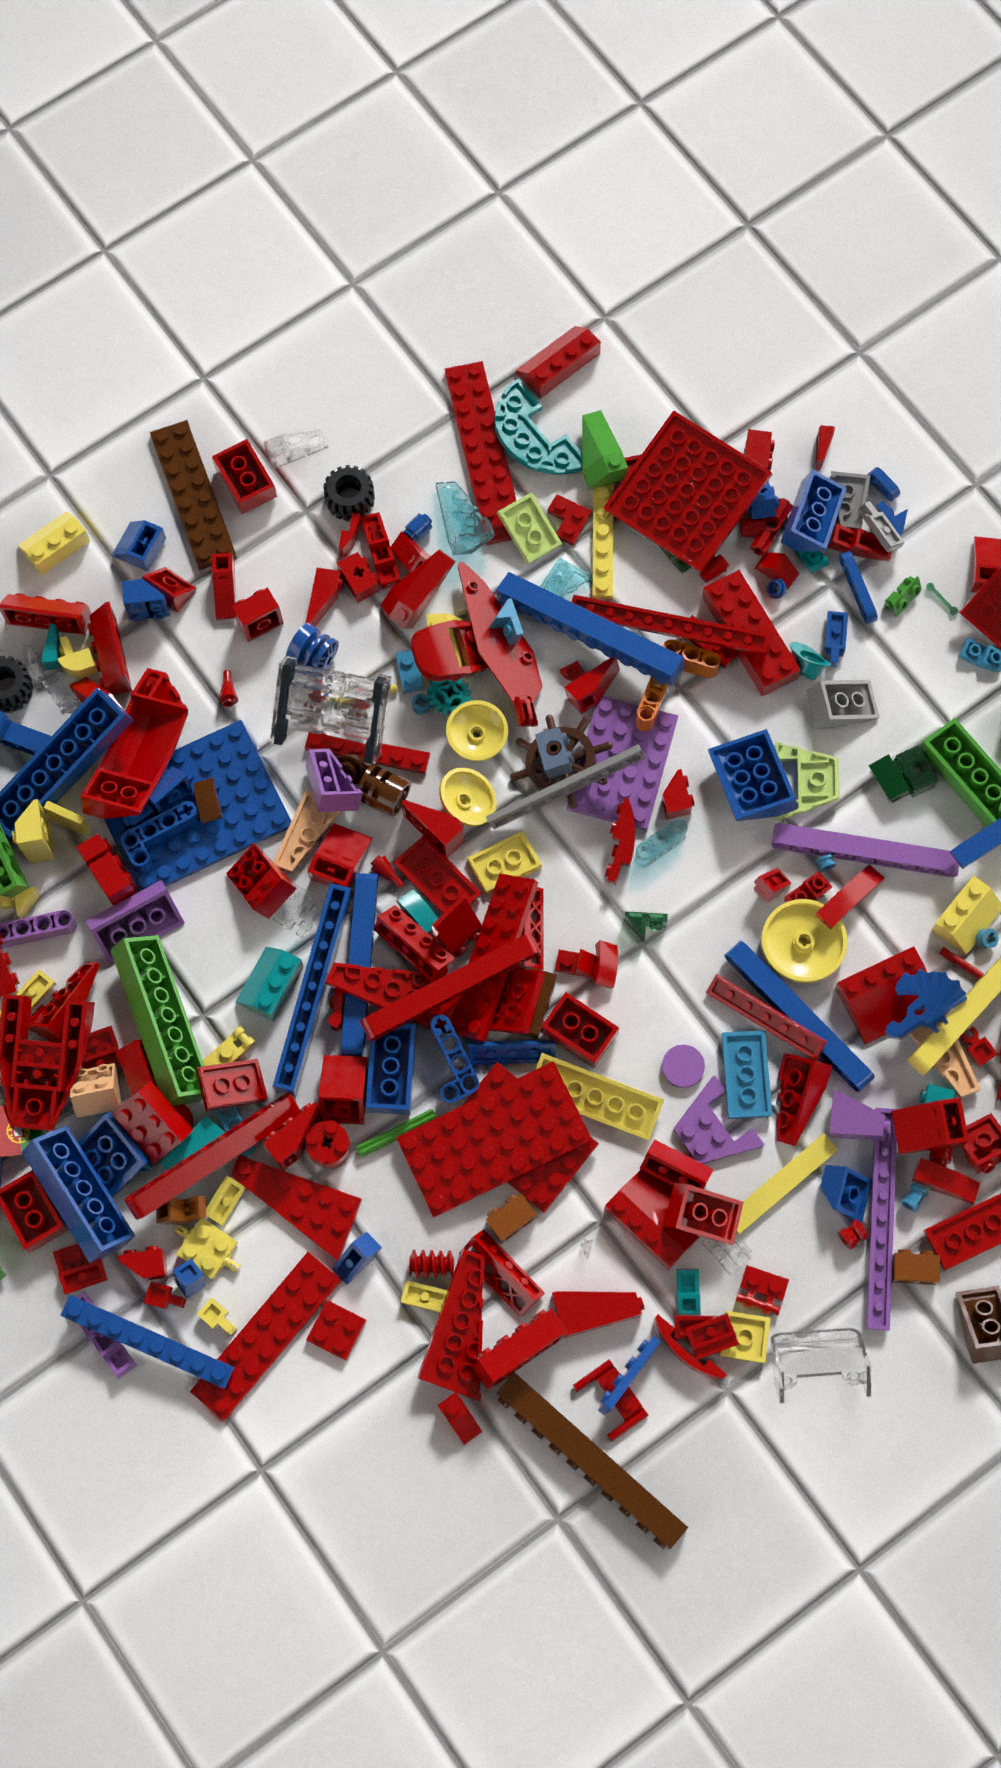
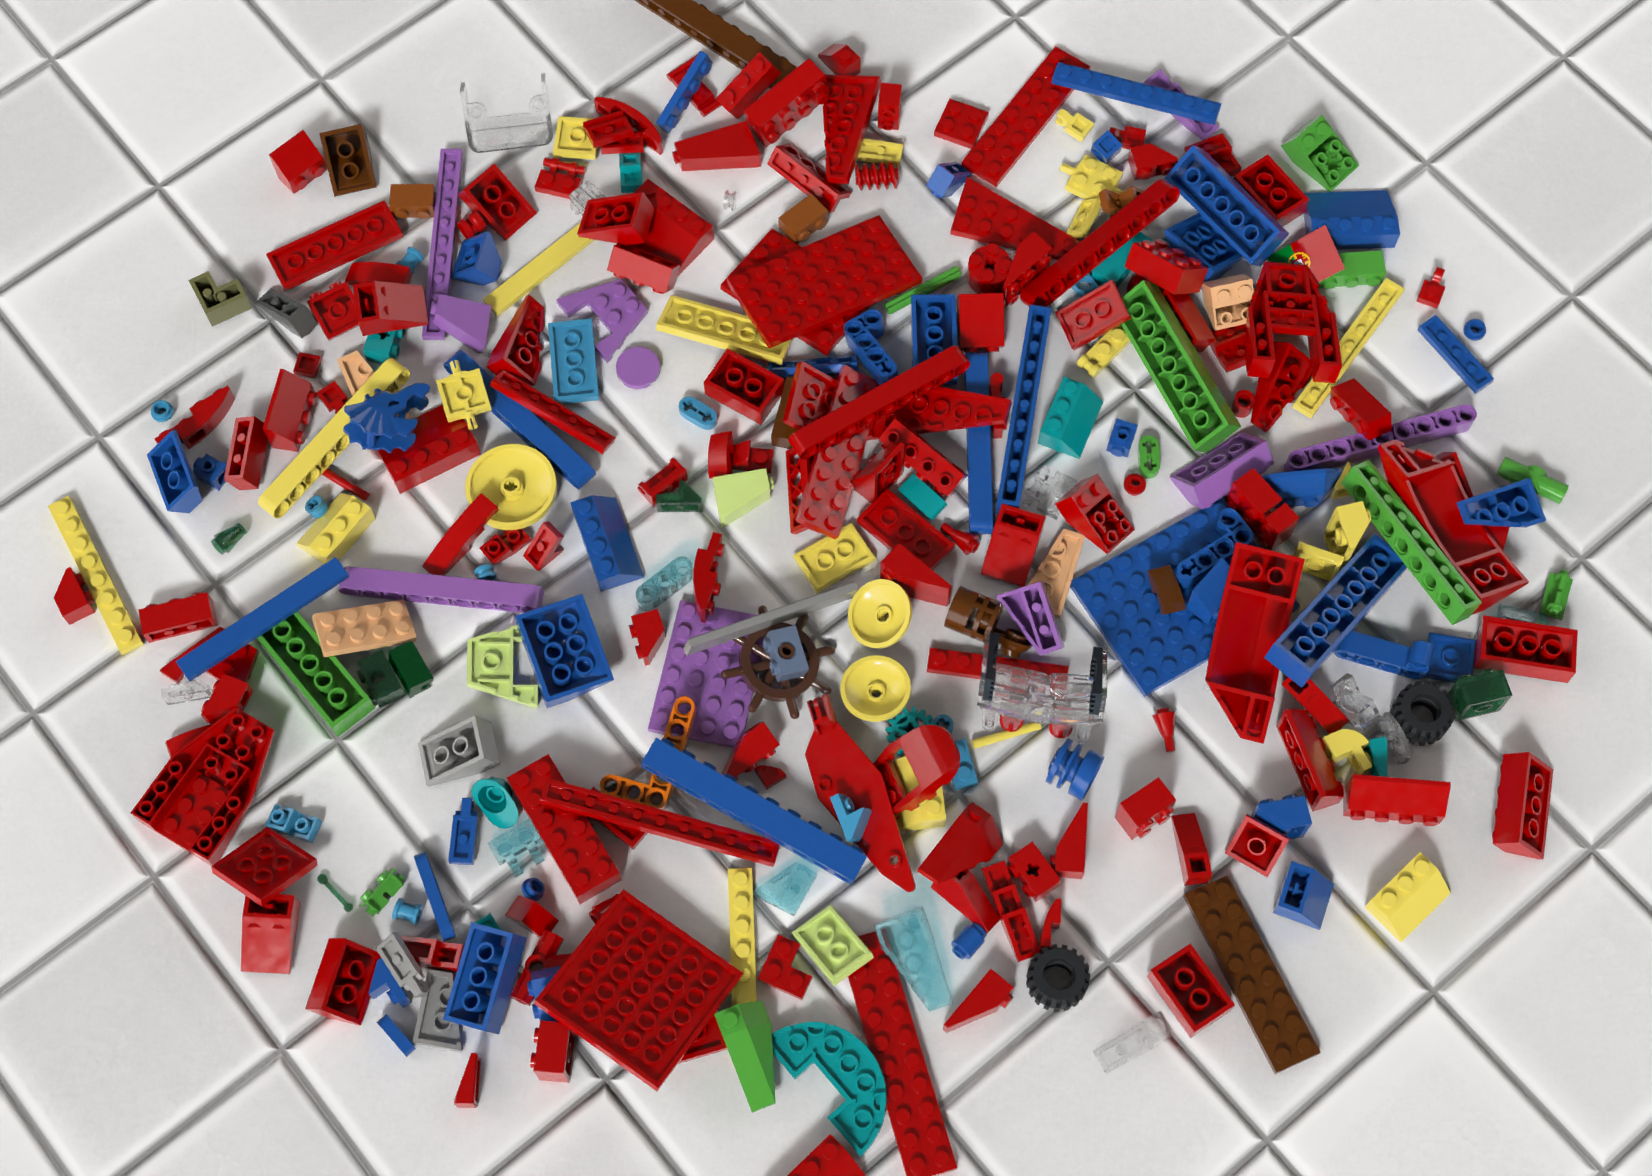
camera: 175 degrees right, 5 degrees down
none -> red slope [305,938,381,1026]
none -> light nougat plate [312,599,417,657]
none -> dark azure bush [392,898,423,926]
none -> light yellow plate [436,360,492,430]
none -> red slope [458,164,537,241]
none -> clear light blue plate [487,819,545,878]
none -> blue slope [570,495,644,592]
none -> red hinge [637,458,688,507]
none -> dark azure beam [679,397,717,430]
none -> yellowish green slope [712,468,774,527]
none -> red brick [716,52,781,119]
none -> red brick [878,83,902,130]
none -> red slope [943,969,1014,1033]
none -> blue brick [1106,418,1138,458]
none -> red plate [1123,474,1146,496]
none -> bright green beam [1138,435,1160,479]
none -> red beam [1231,390,1255,418]
none -> blue wedge [1262,468,1342,509]

